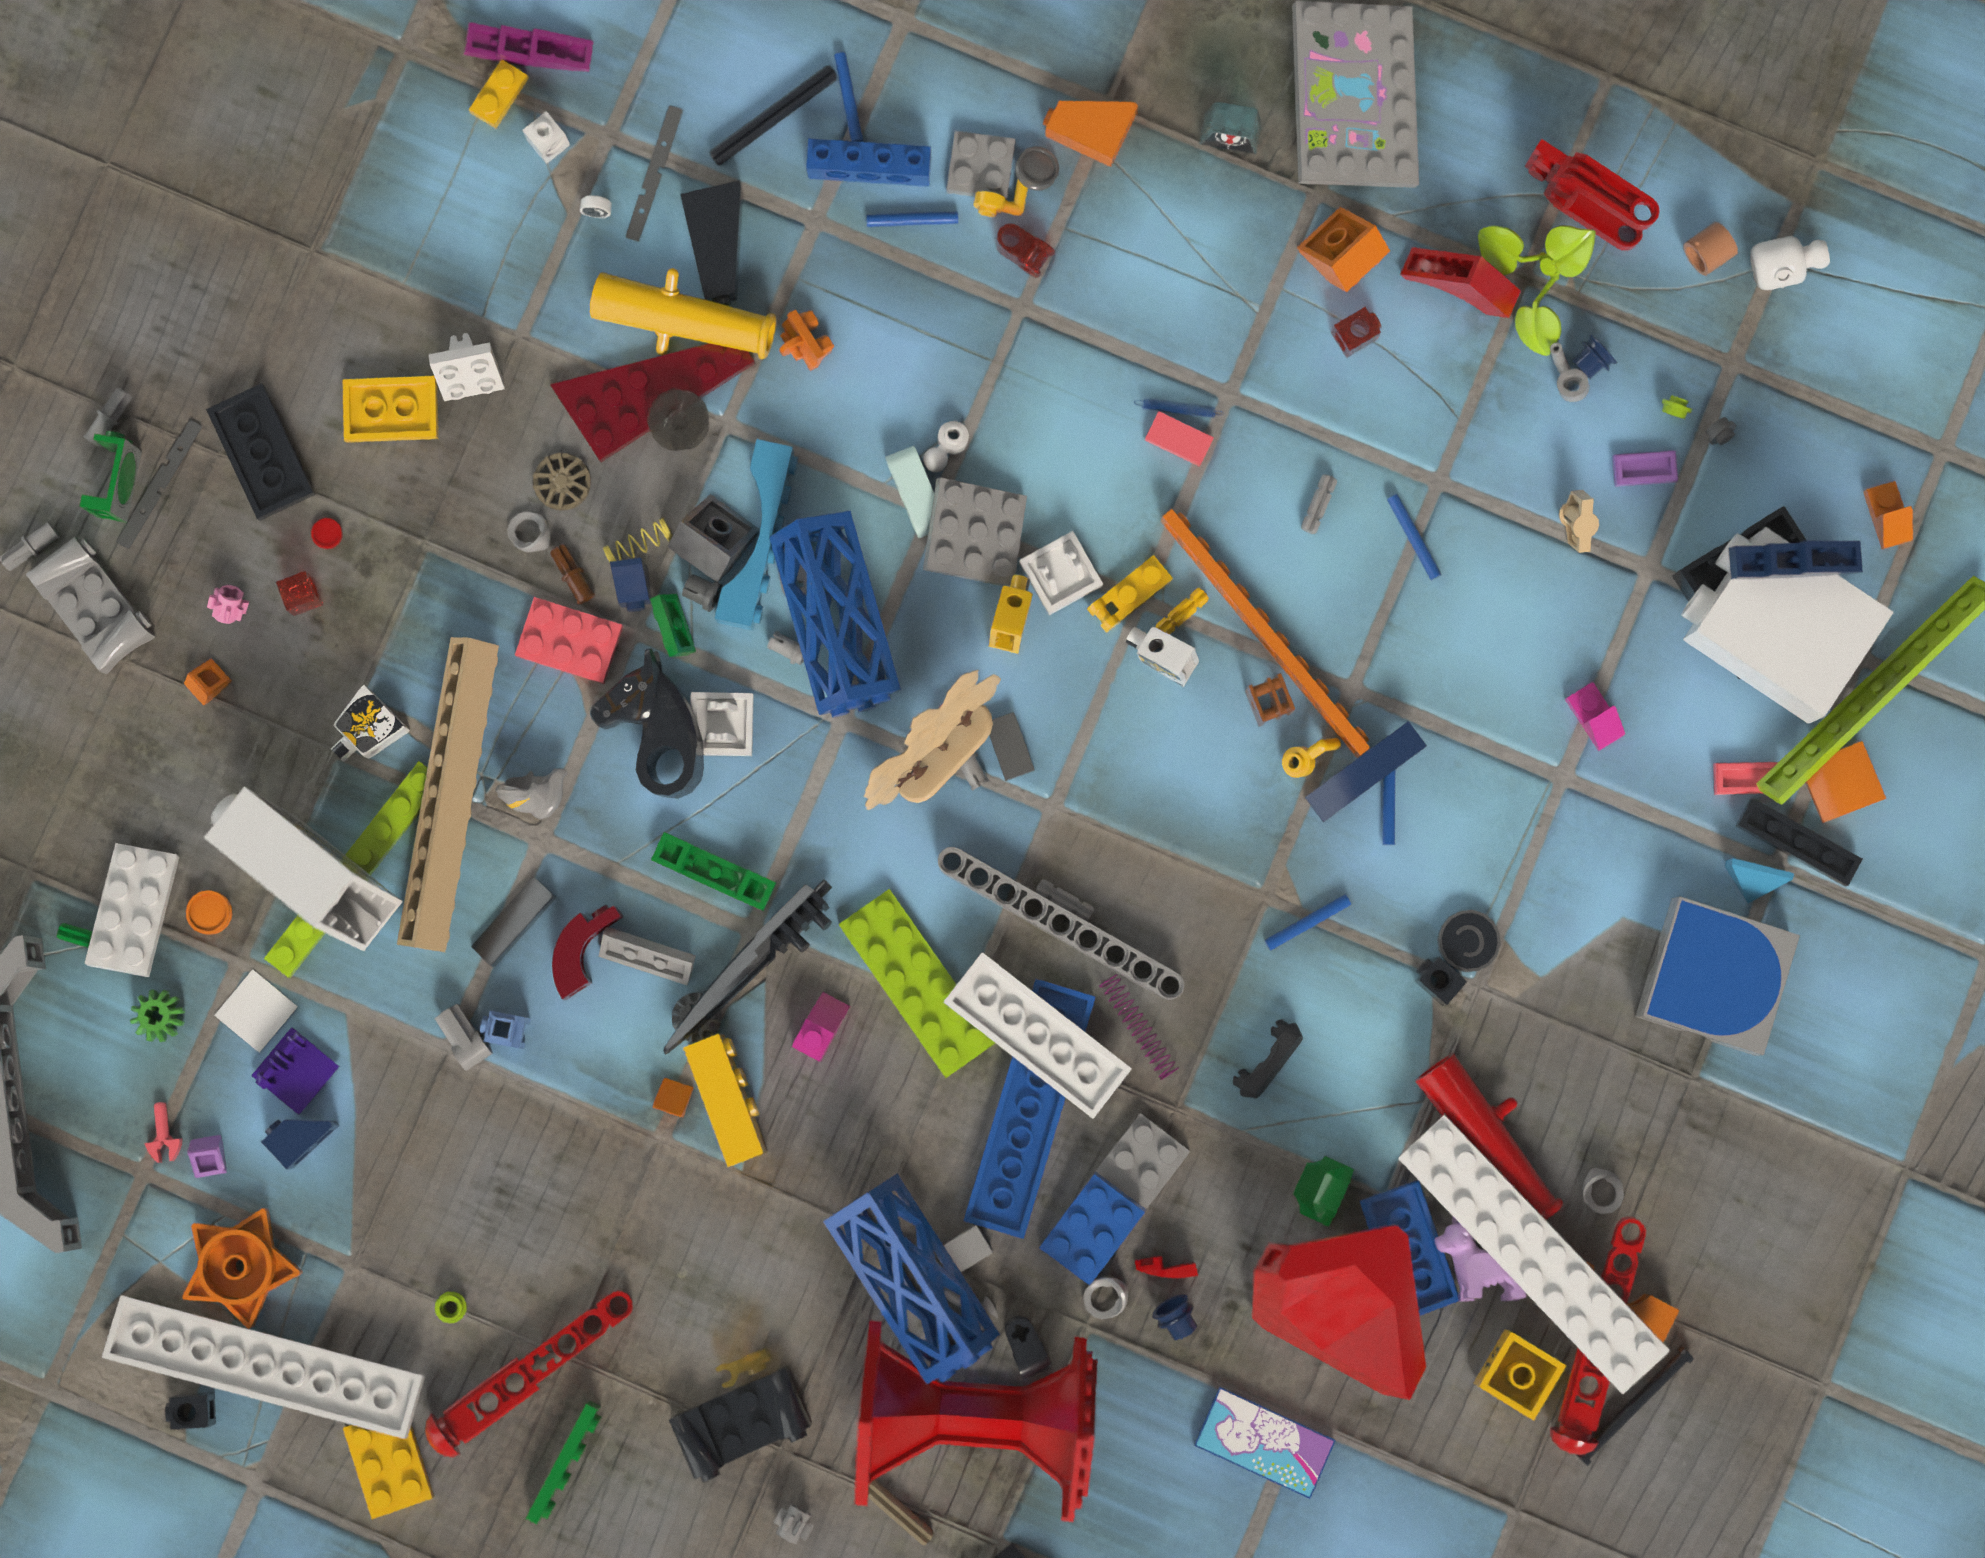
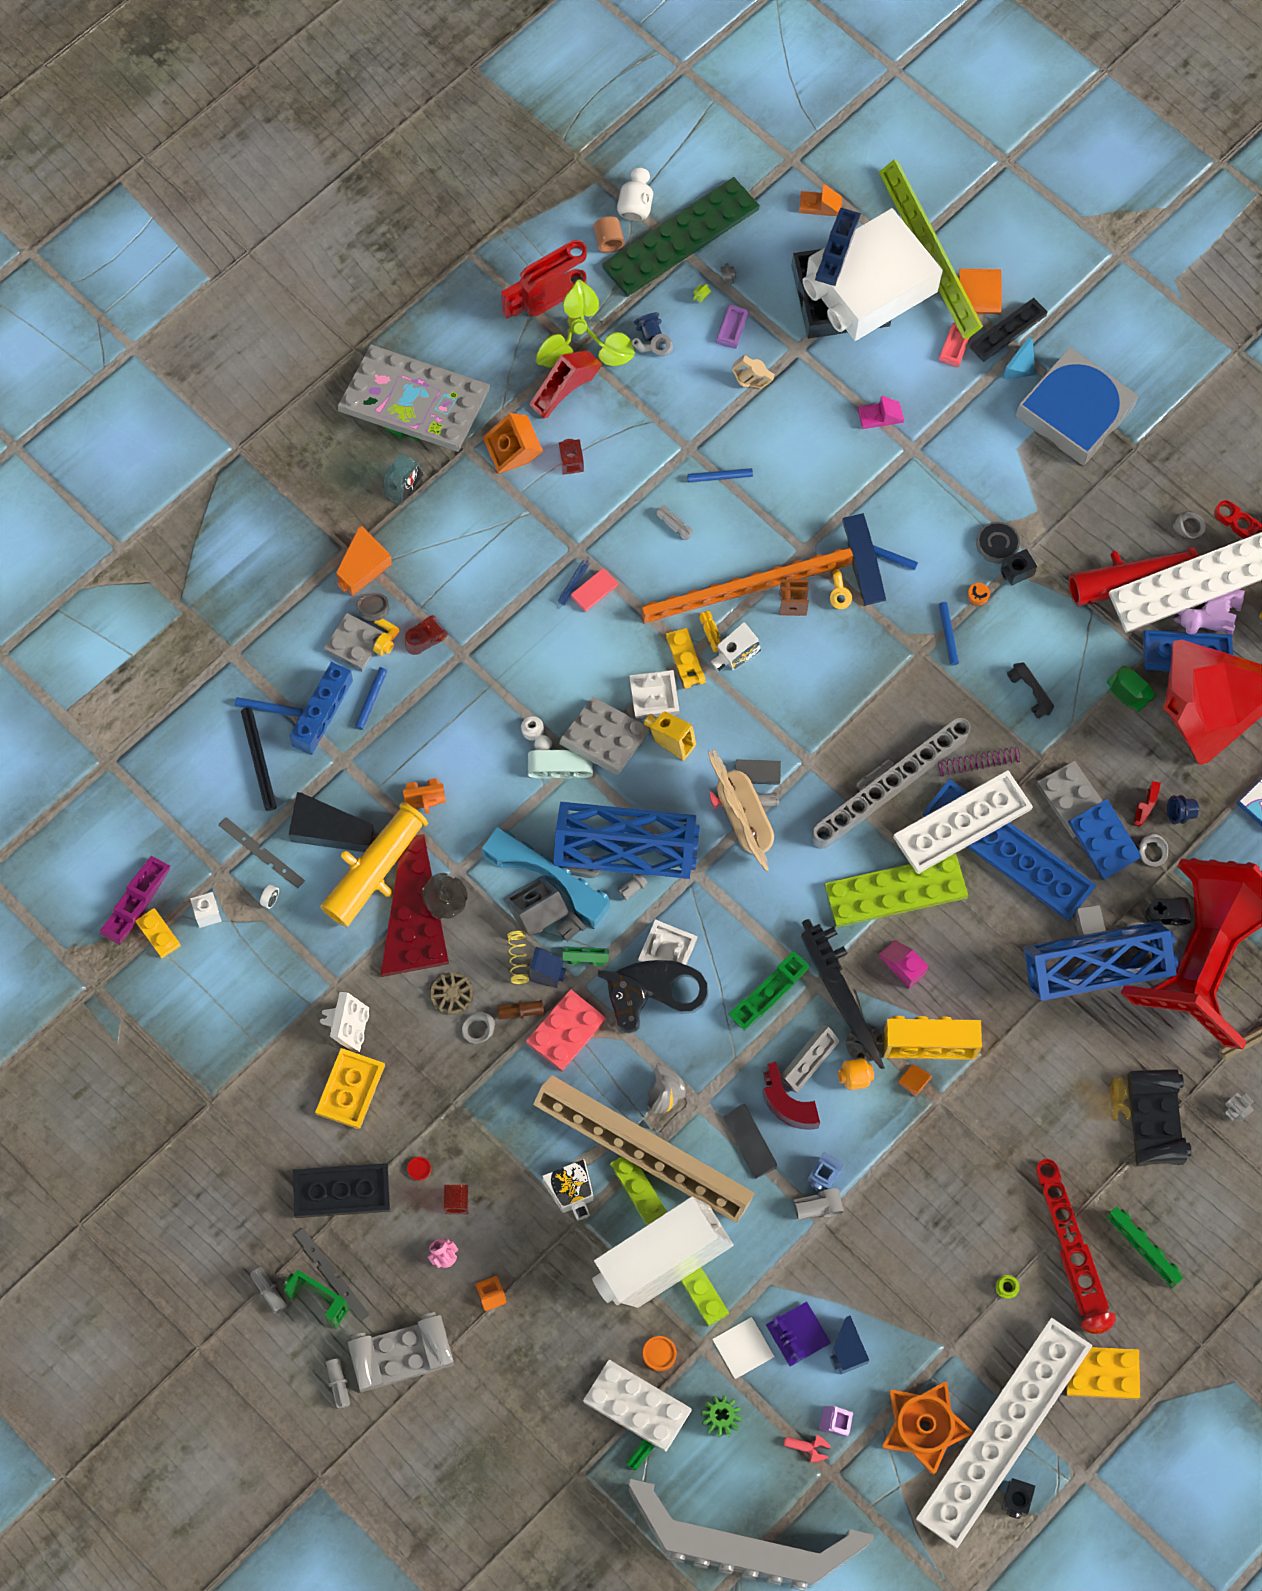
camera: 70 degrees left, 15 degrees down
none -> dark green plate [602,177,760,297]
none -> light orange head [838,1058,874,1090]
none -> orange tile [967,583,990,606]

